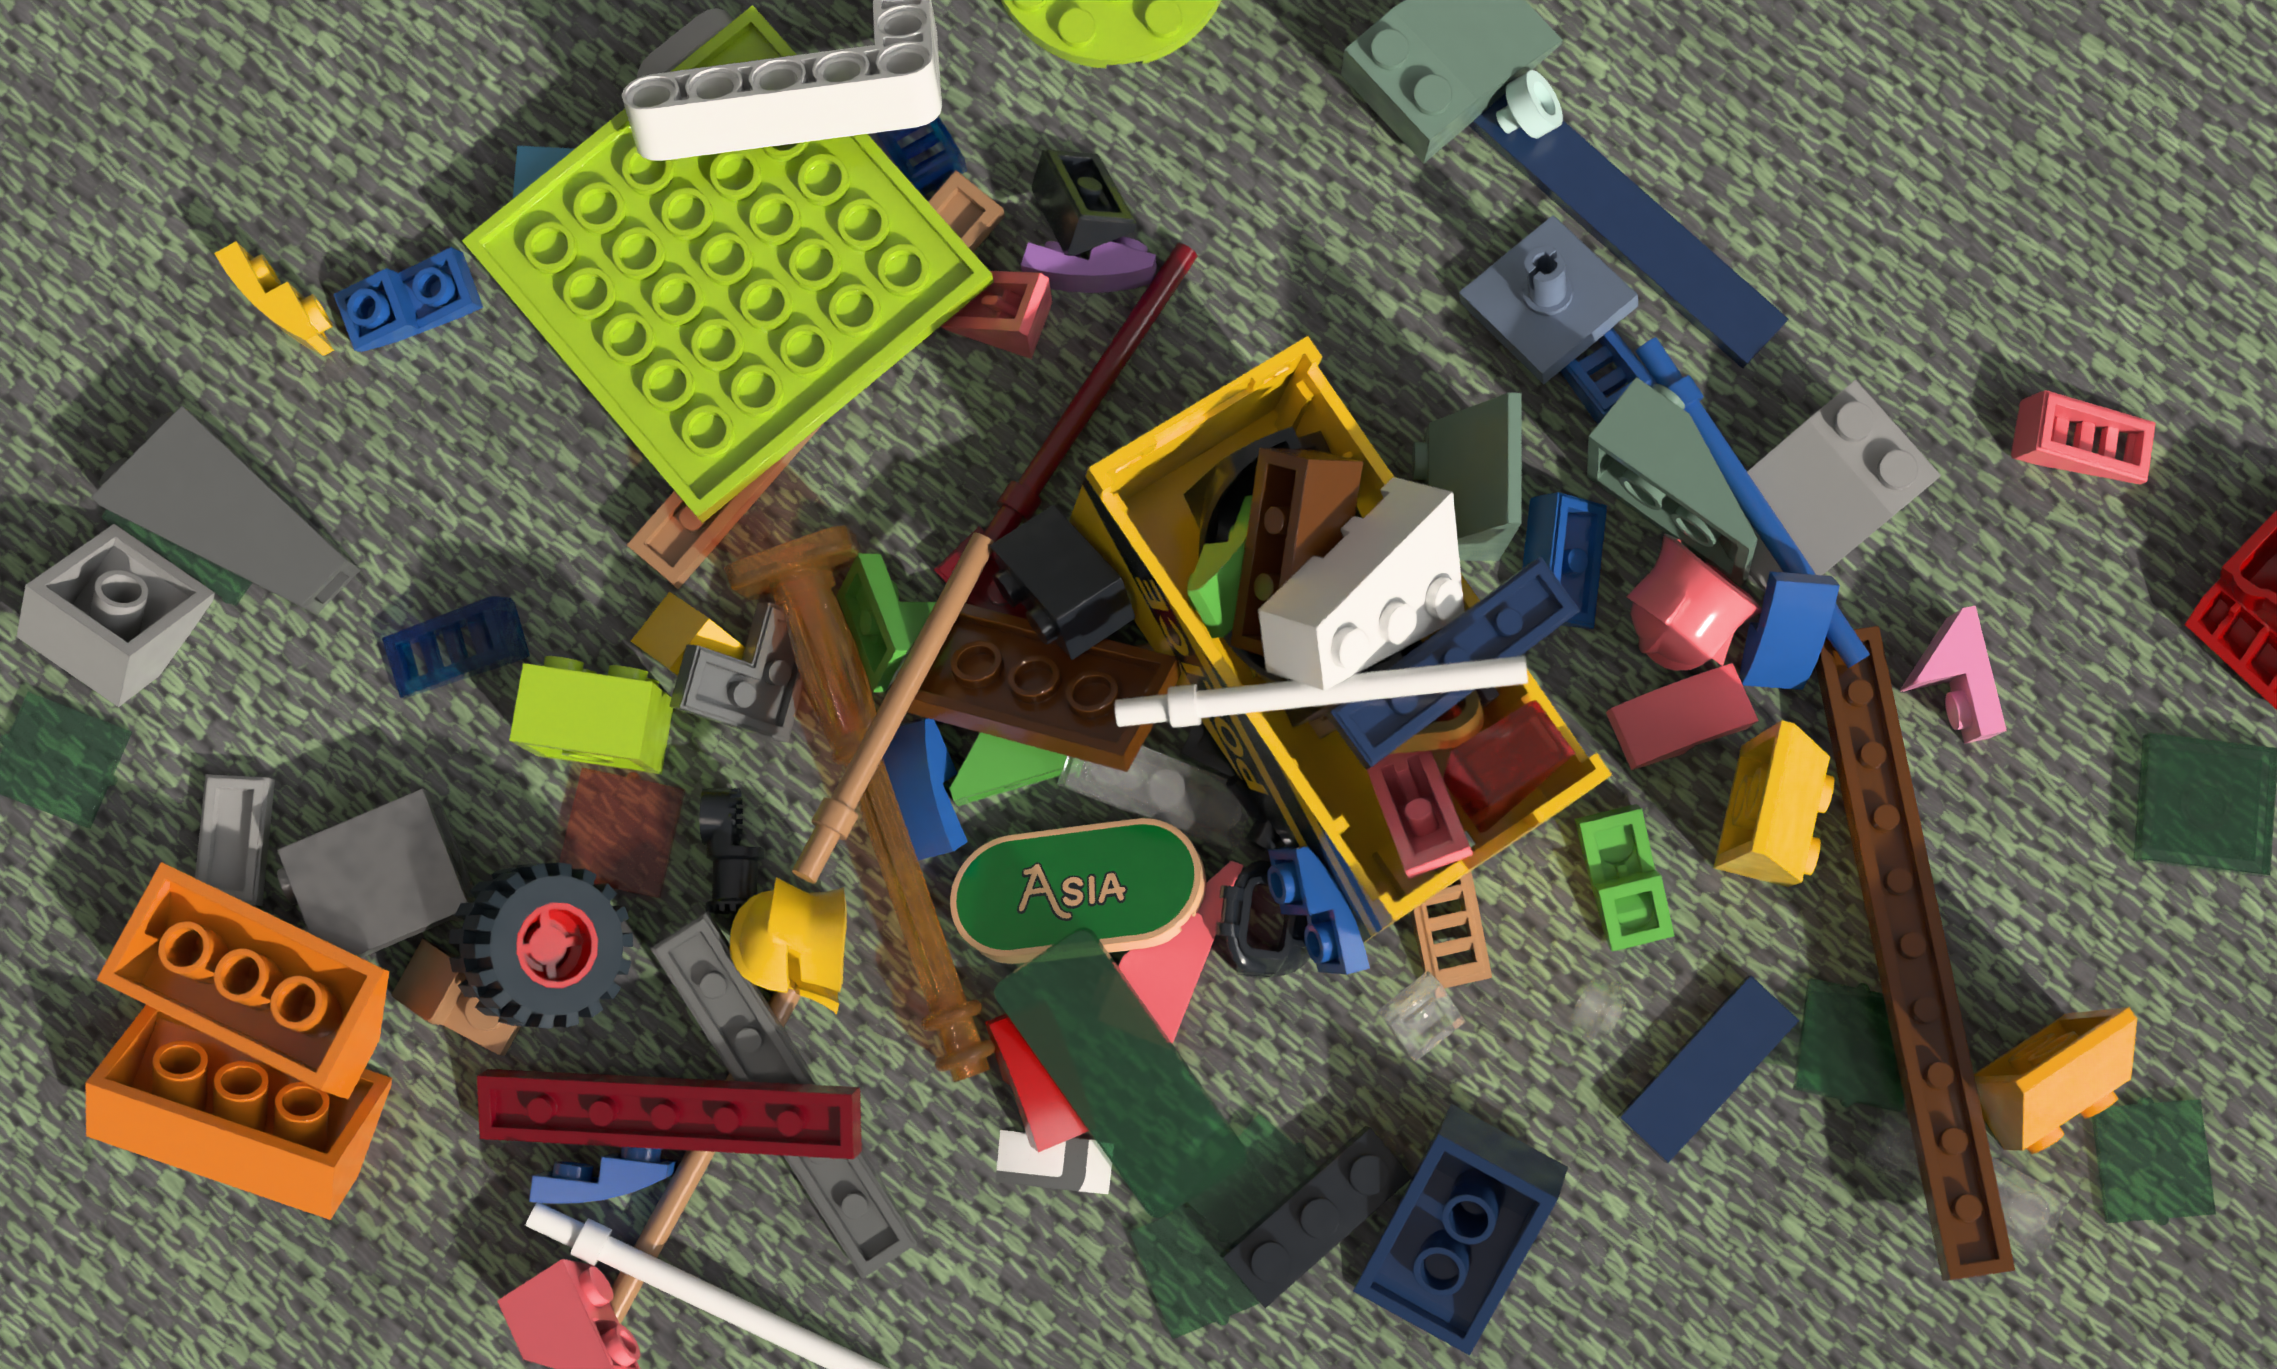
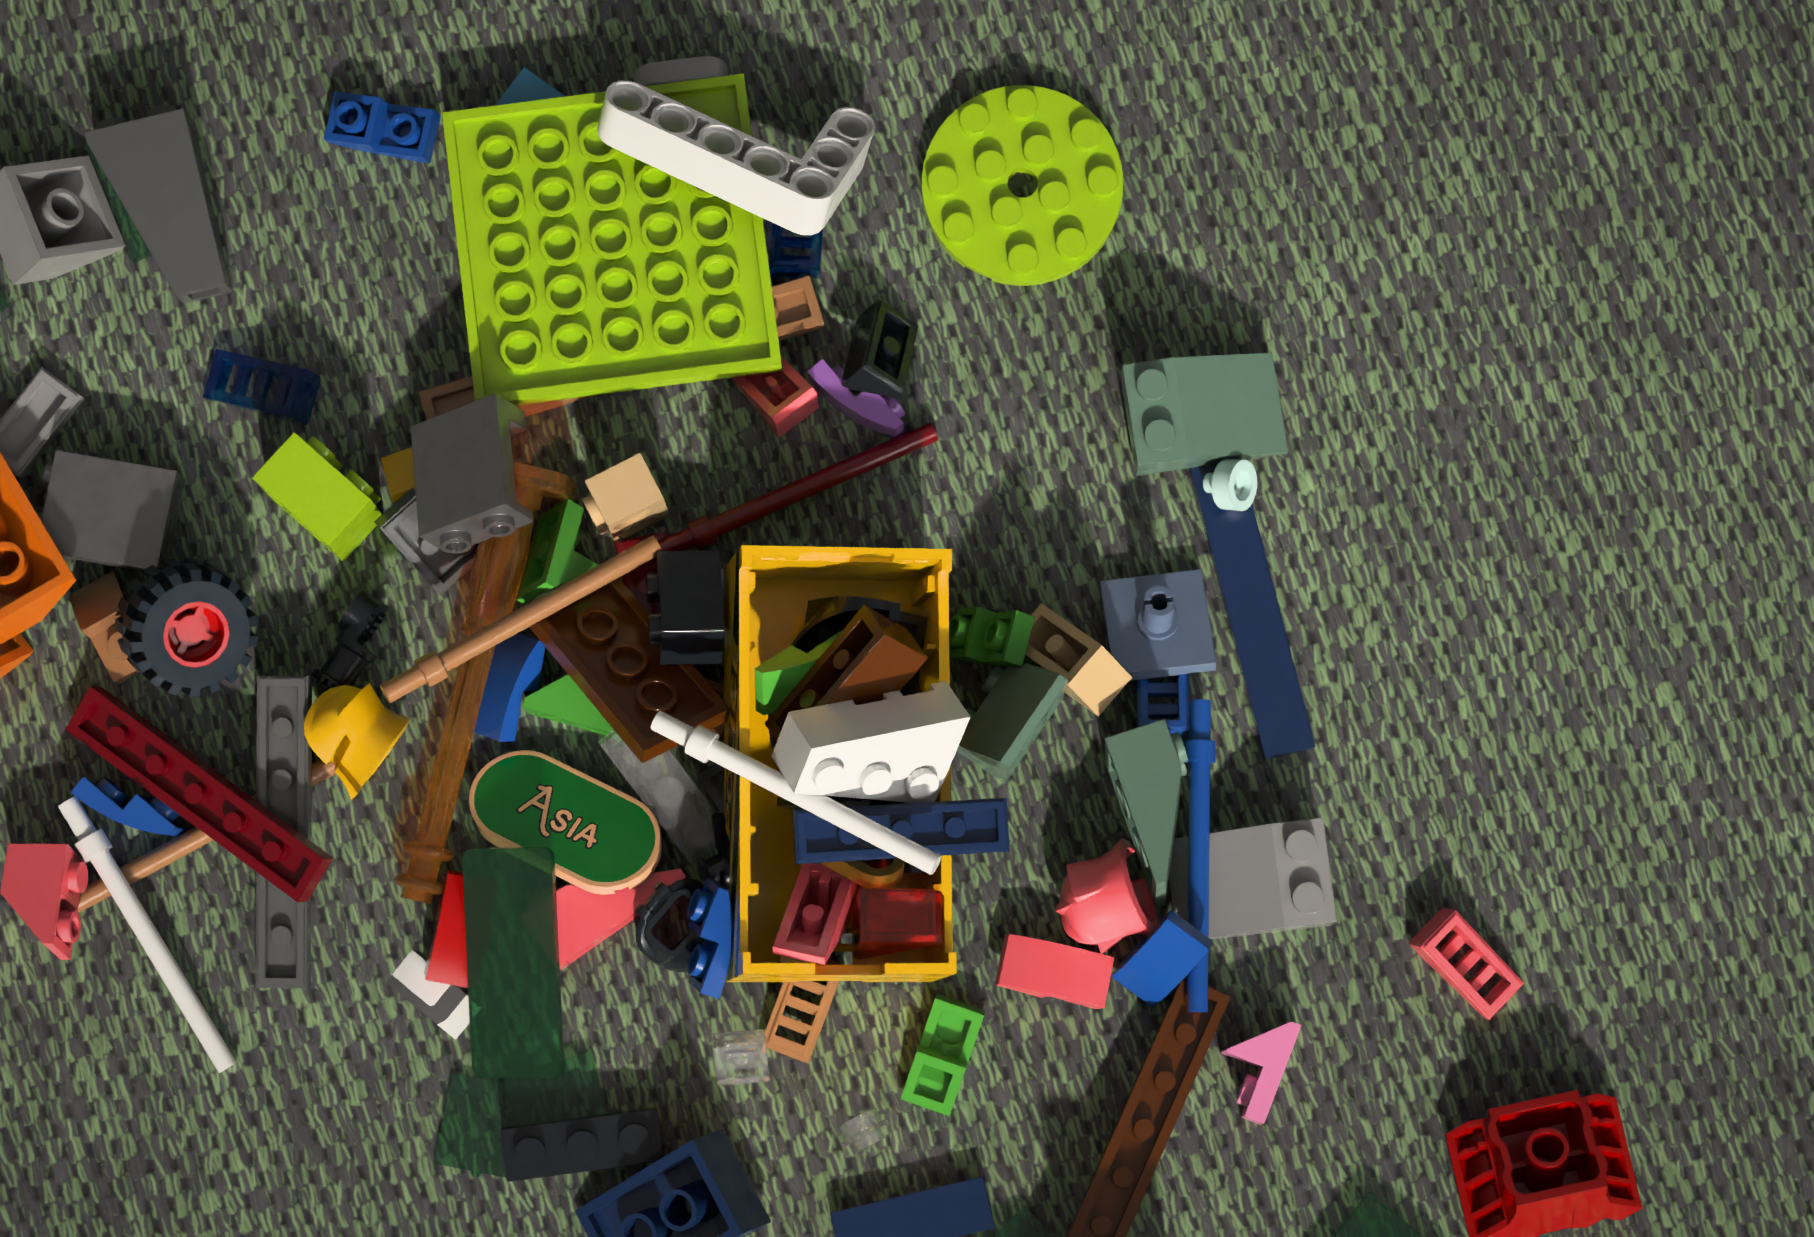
camera: 30 degrees right, 0 degrees up
yellow slope [214,241,334,356] -> none
clear red piece [559,768,686,899] -> none
blue slope [1522,492,1607,629] -> none
yellow slope [1714,720,1835,887] -> none
none -> flat silver panel [411,393,533,554]
none -> tan brick [582,453,670,541]
none -> bright green slope [949,607,1035,667]
none -> tan brick [1024,603,1132,717]

